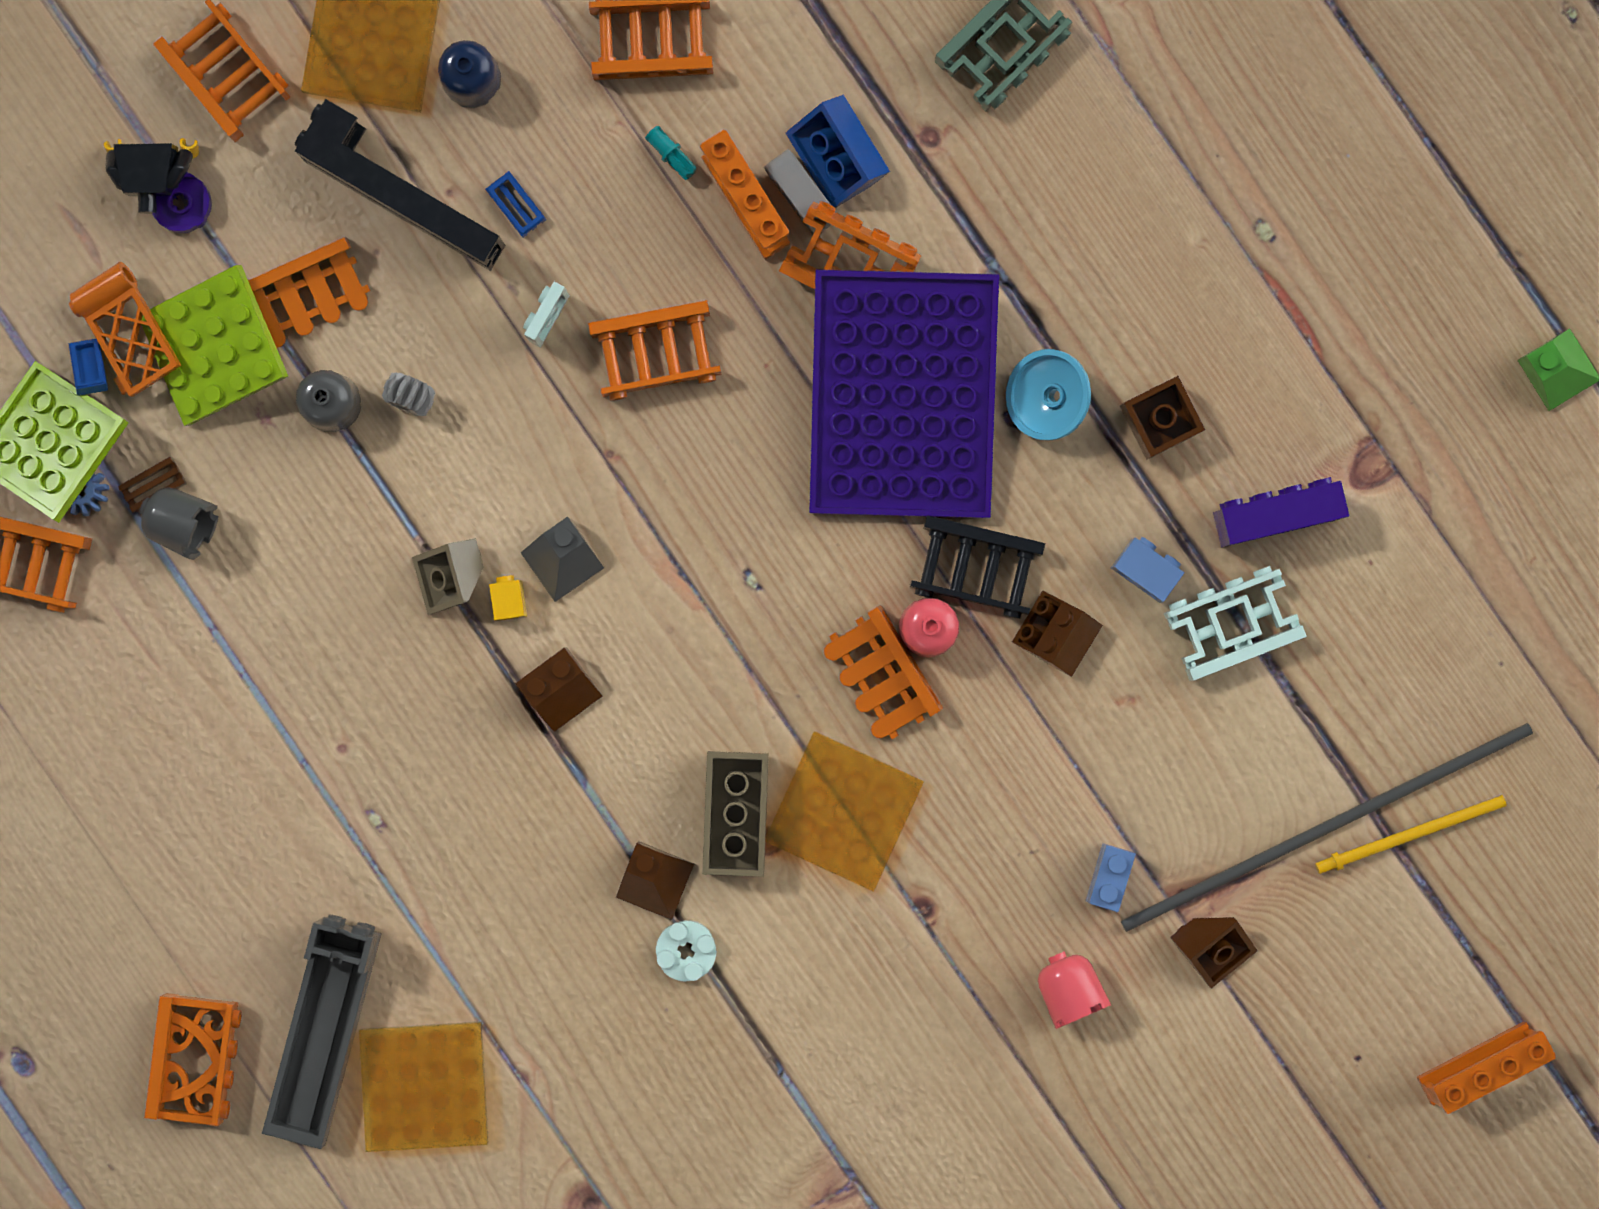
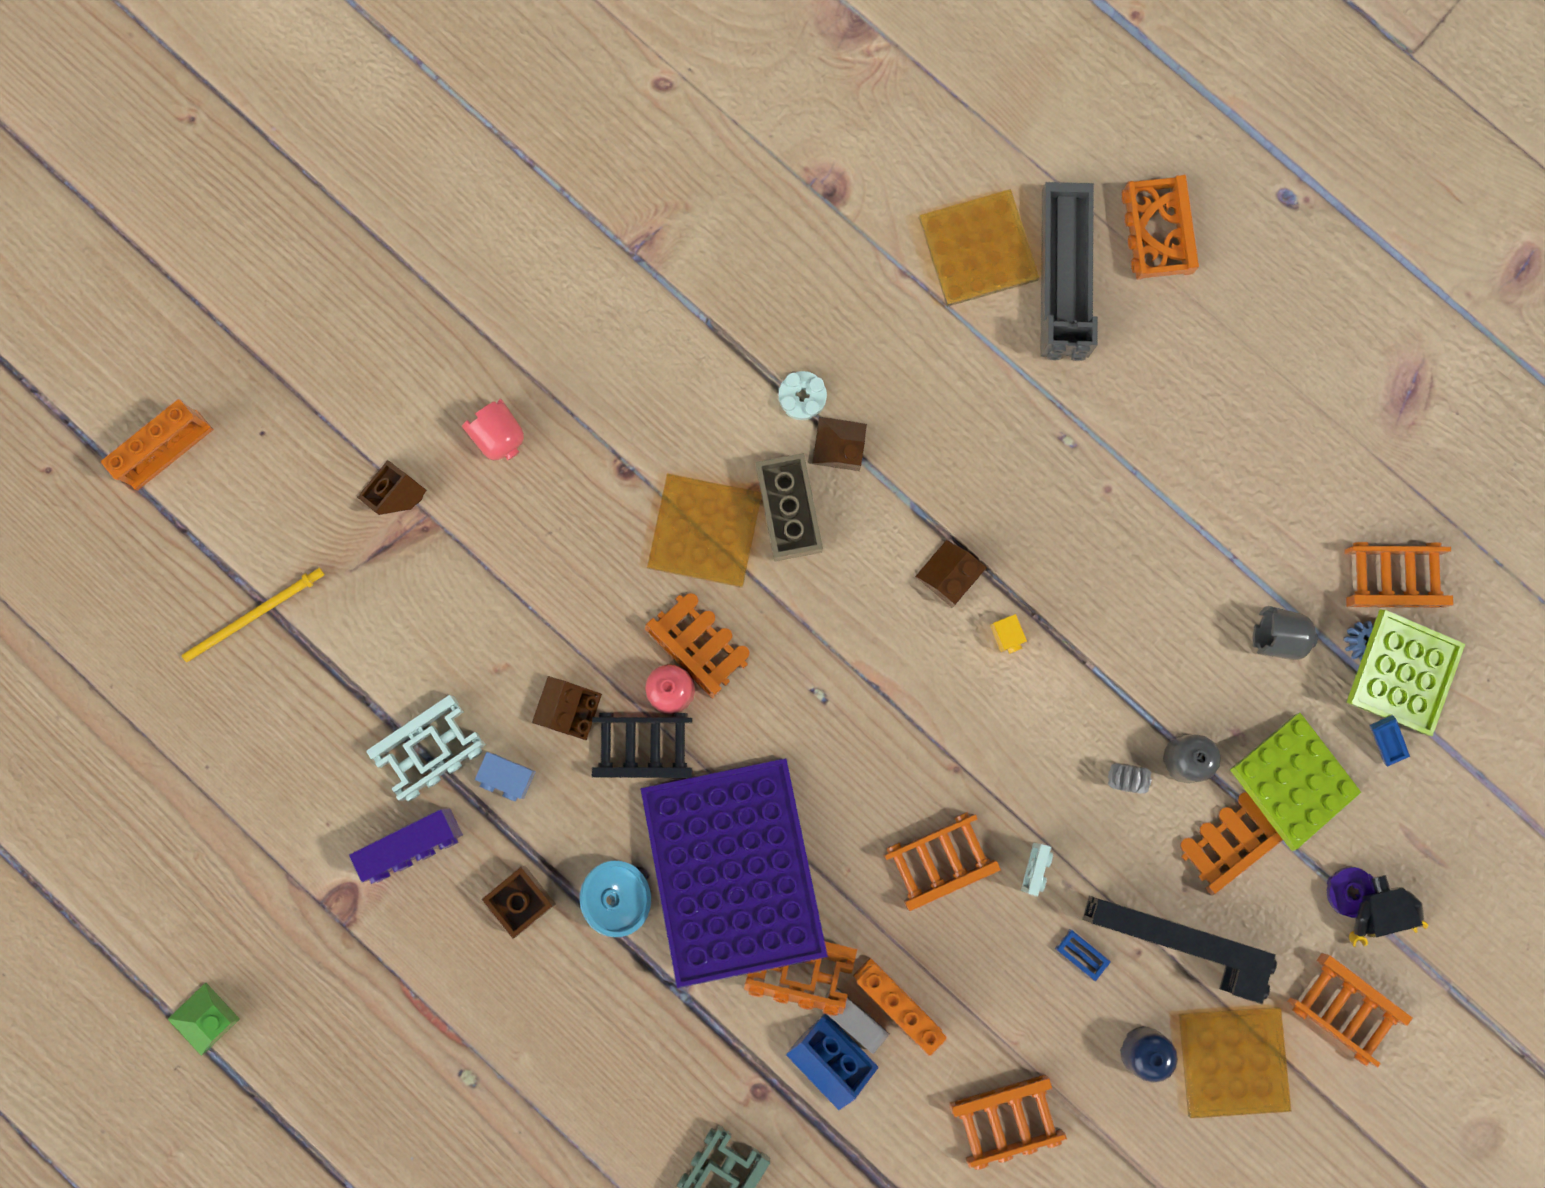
camera: 165 degrees right, 5 degrees down
orange piece [69,262,182,397] -> none
reddish brown tile [118,457,187,513] -> none
dark tan slope [412,538,484,615] -> none
dark grey slope [521,517,604,602] -> none
teal axle [645,126,697,180] -> none
medium blue brick [1086,843,1136,912] -> none
dark grey piece [1121,723,1533,932] -> none

